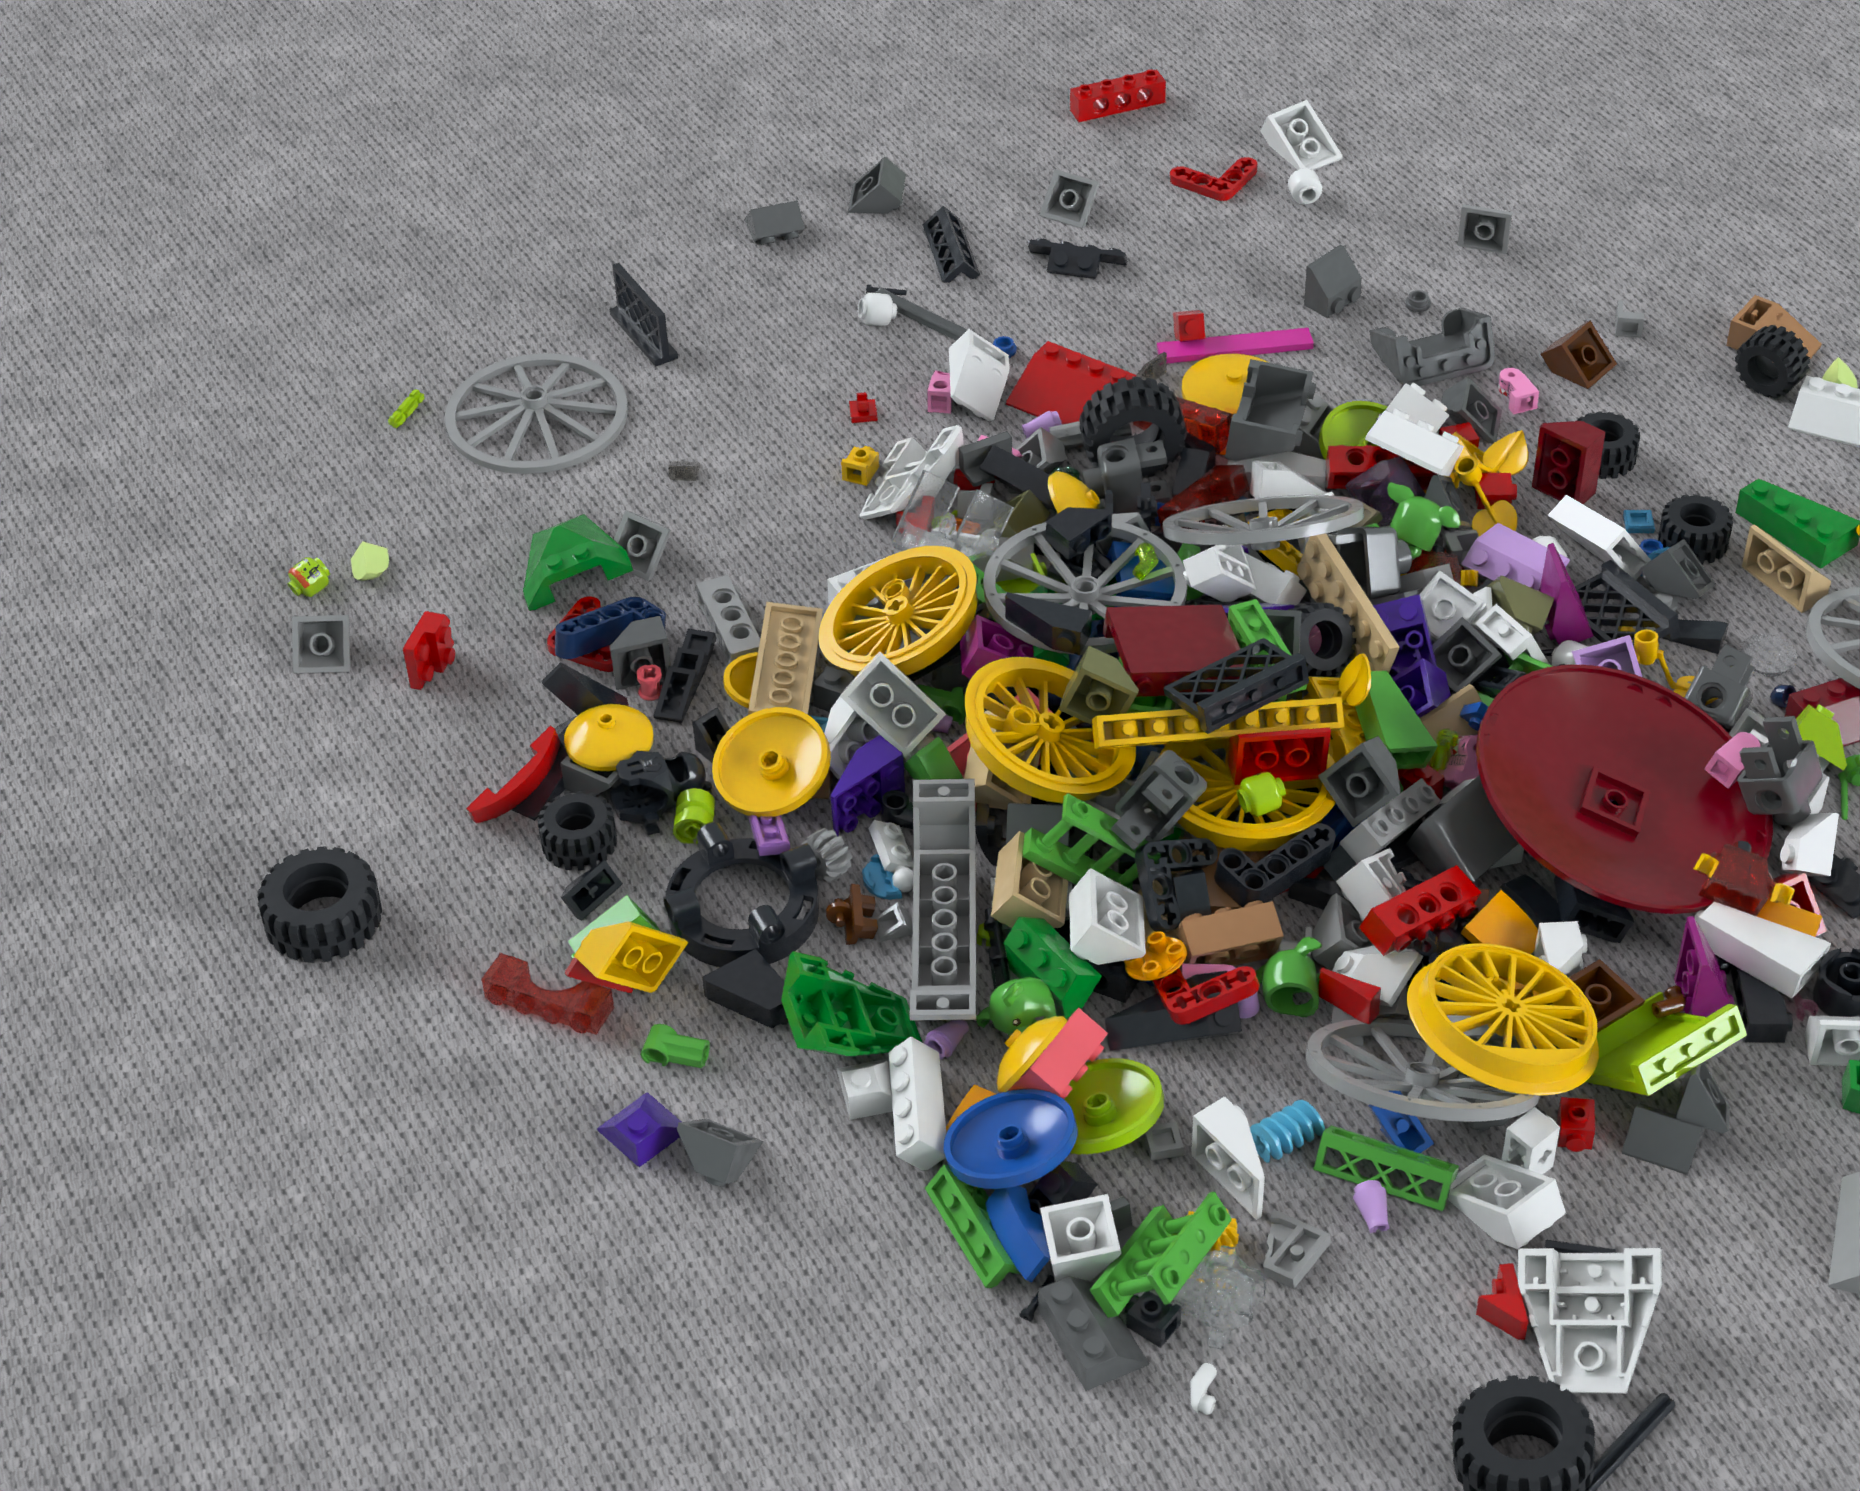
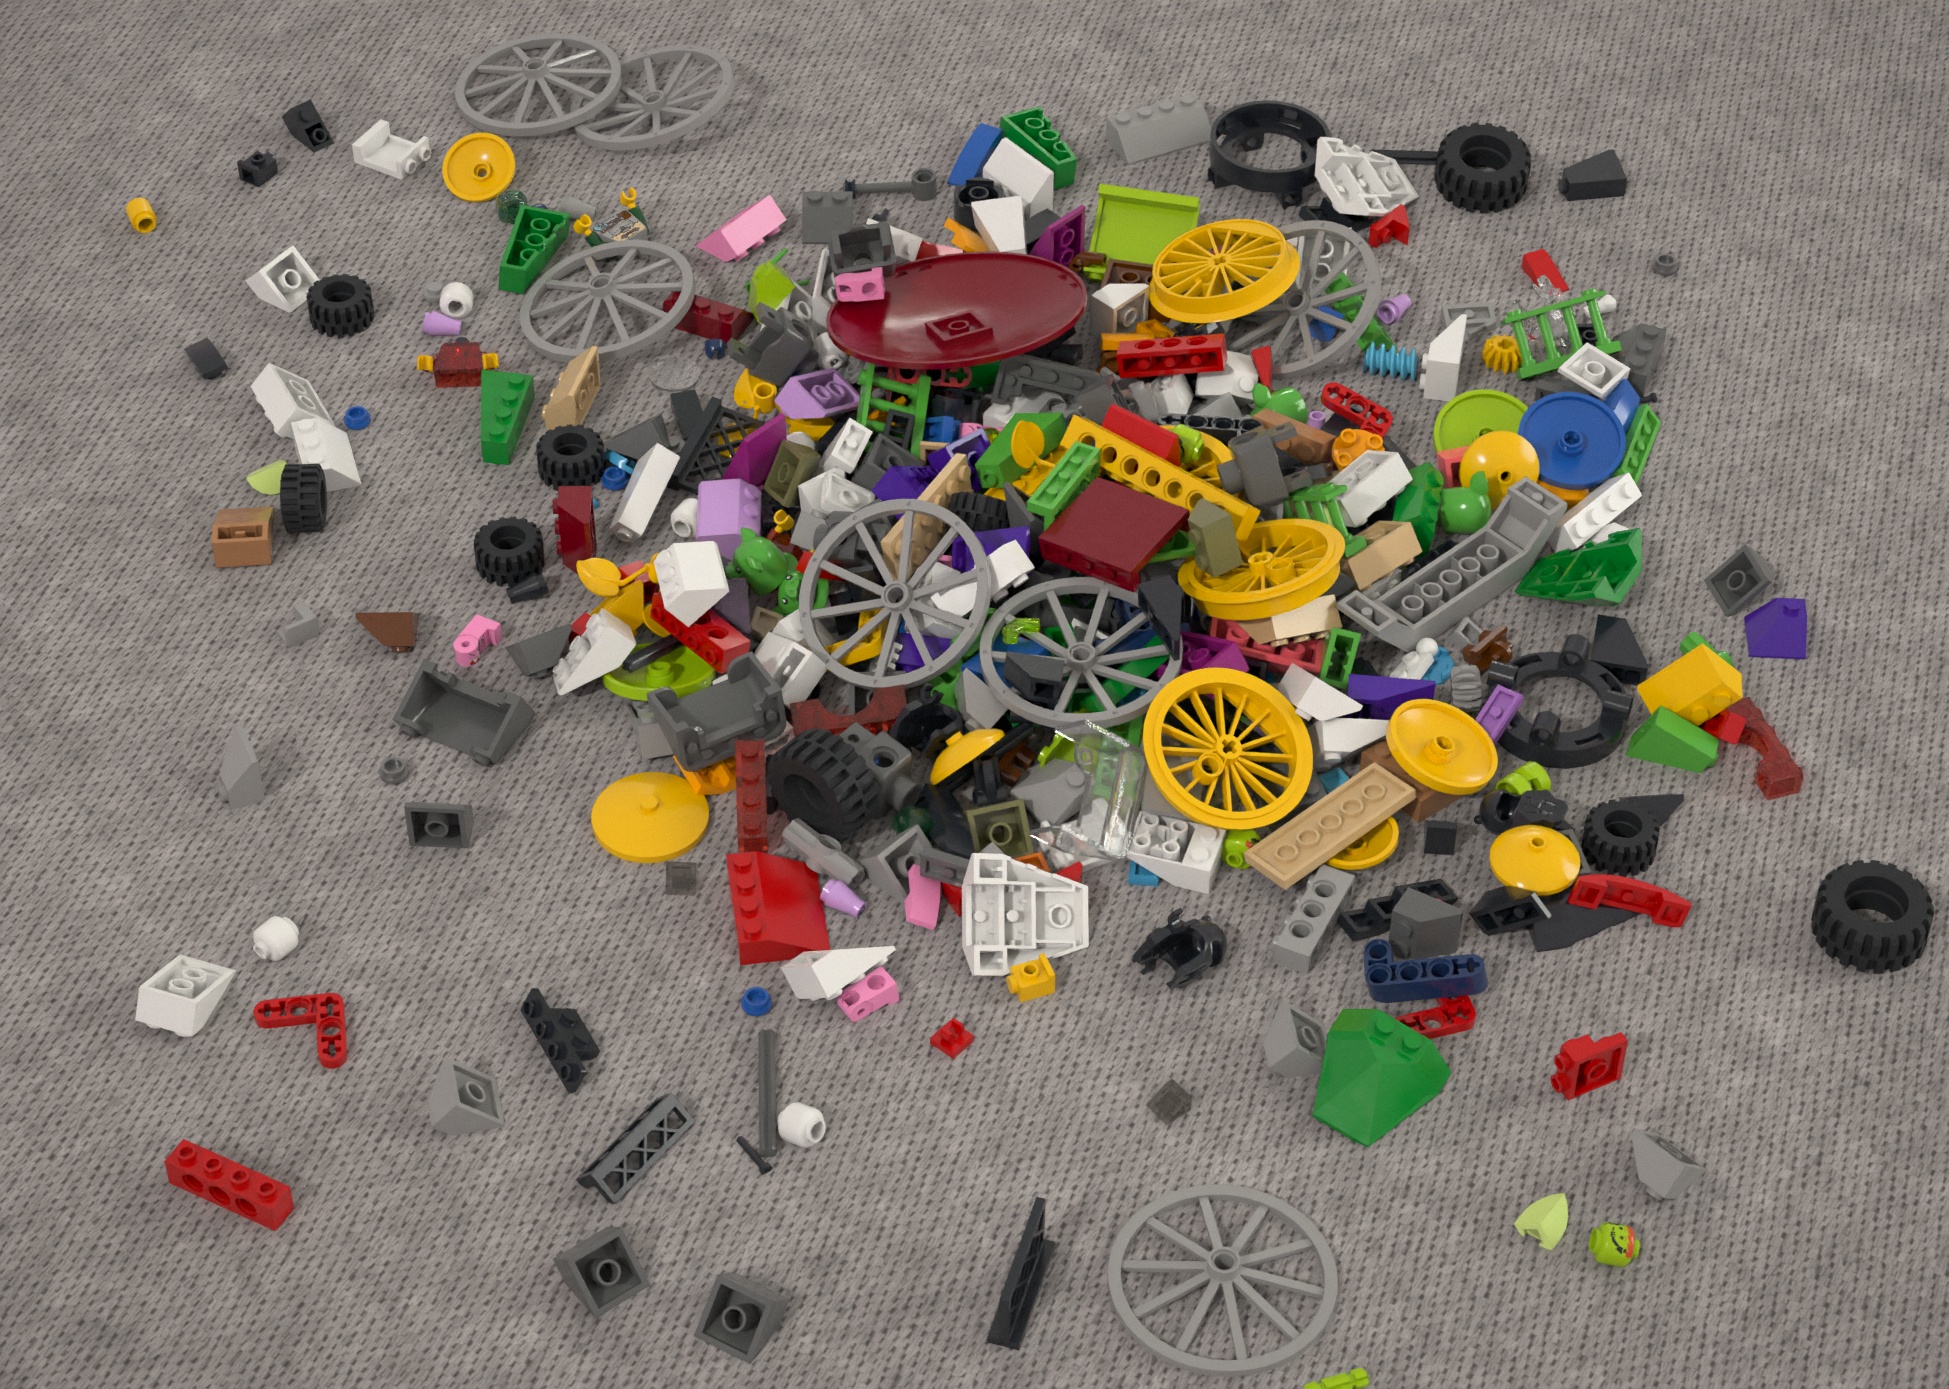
camera: 135 degrees left, 0 degrees up
dark pink tile [1157,328,1314,364] -> none
black fence [1163,638,1309,734] -> none
red brick [1173,310,1205,341] -> none
clear red torso [1693,841,1795,916] -> none
none -> black helmet [1132,908,1228,990]
none -> black piece [1208,100,1331,209]
none -> red slope [1521,249,1569,297]

